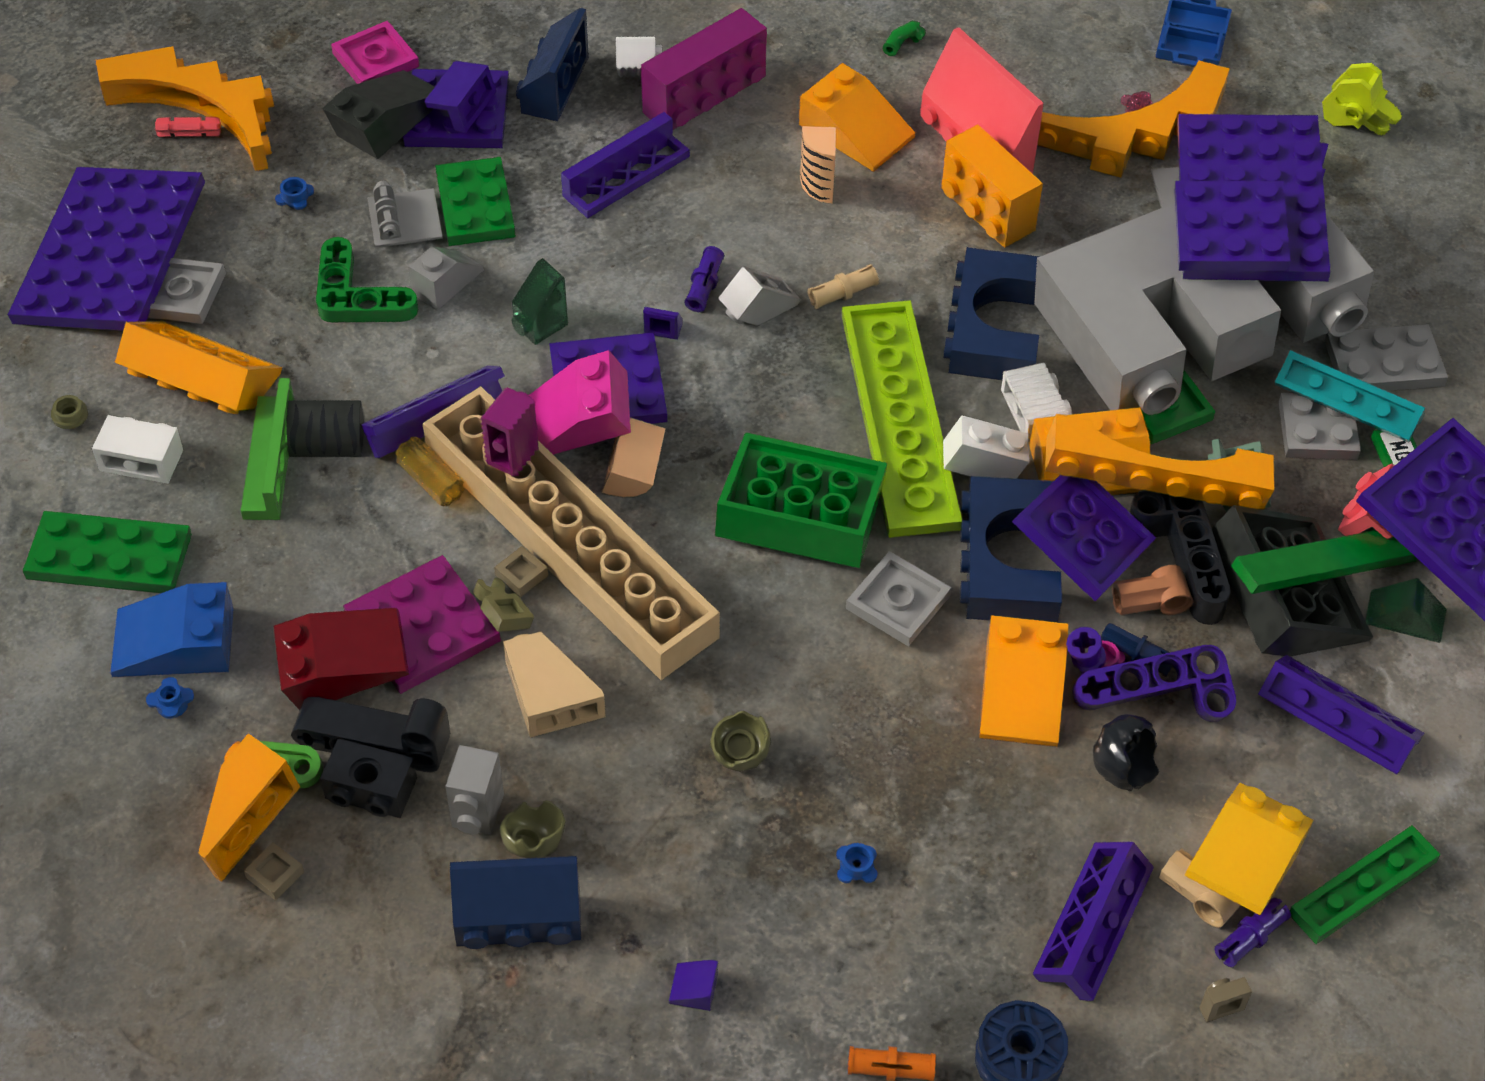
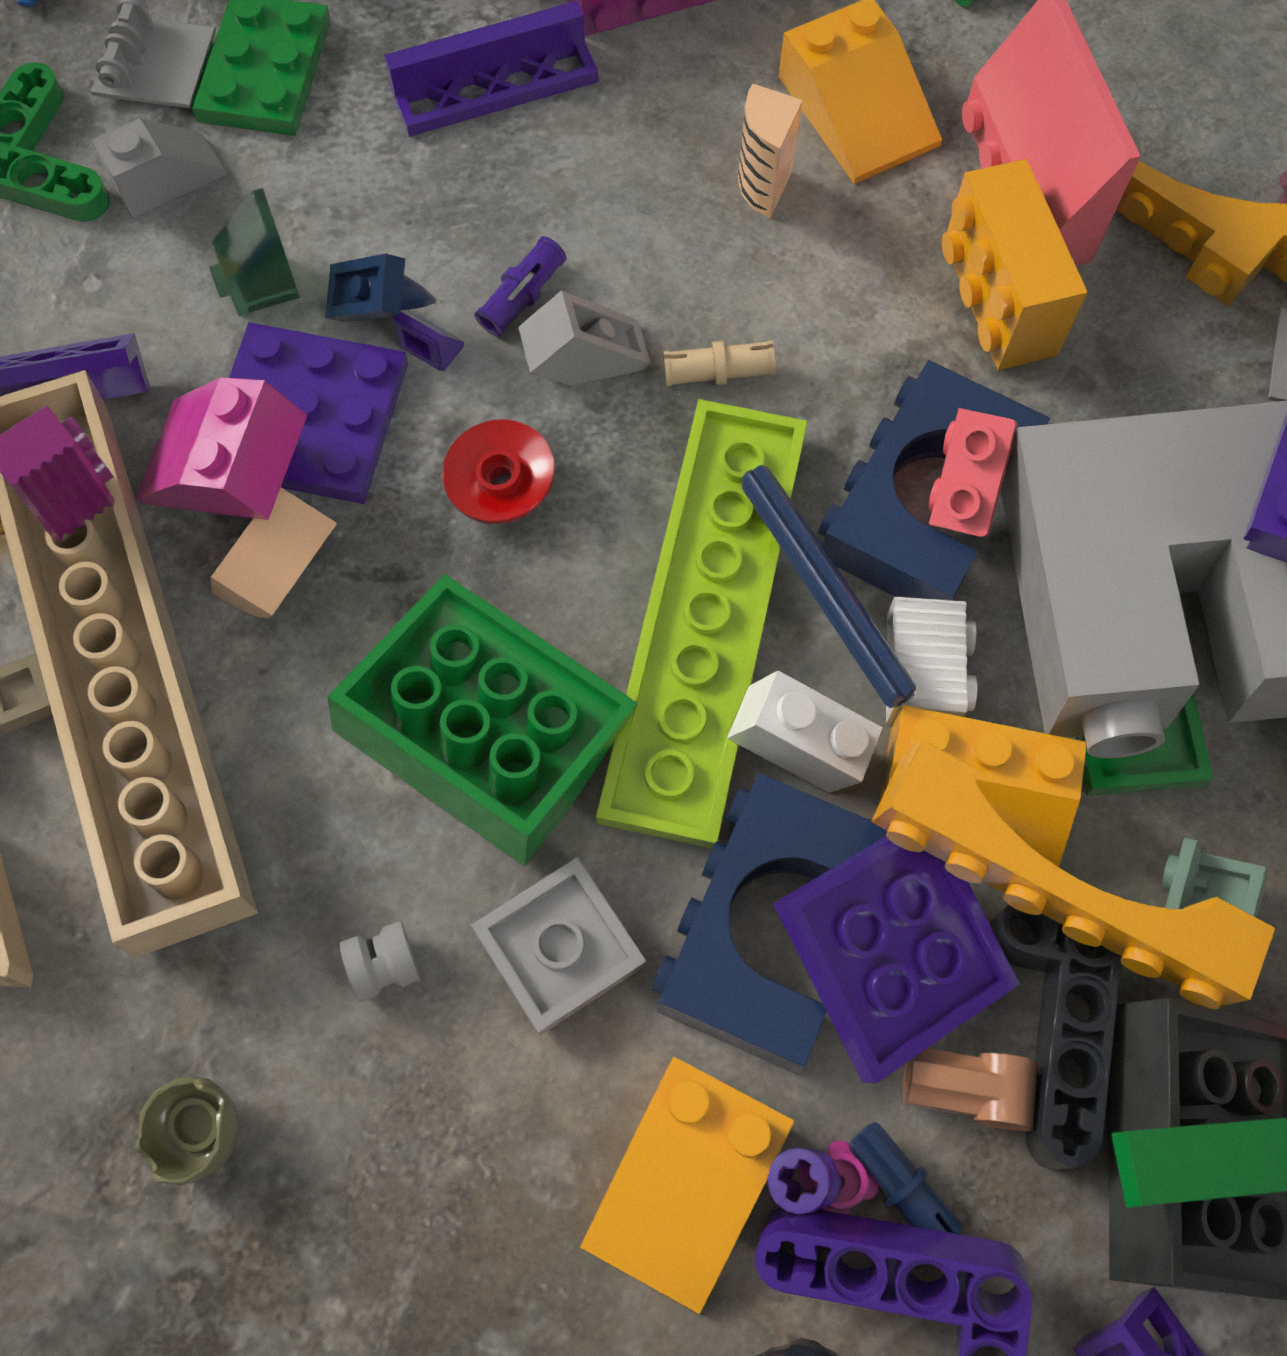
camera: 20 degrees right, 15 degrees up
none -> dark blue tile [325,253,436,322]
none -> light grey wheel [339,920,421,1003]
none -> red dish [442,419,555,524]
none -> dark blue axle [742,465,916,708]
none -> coral bracket [929,408,1018,537]

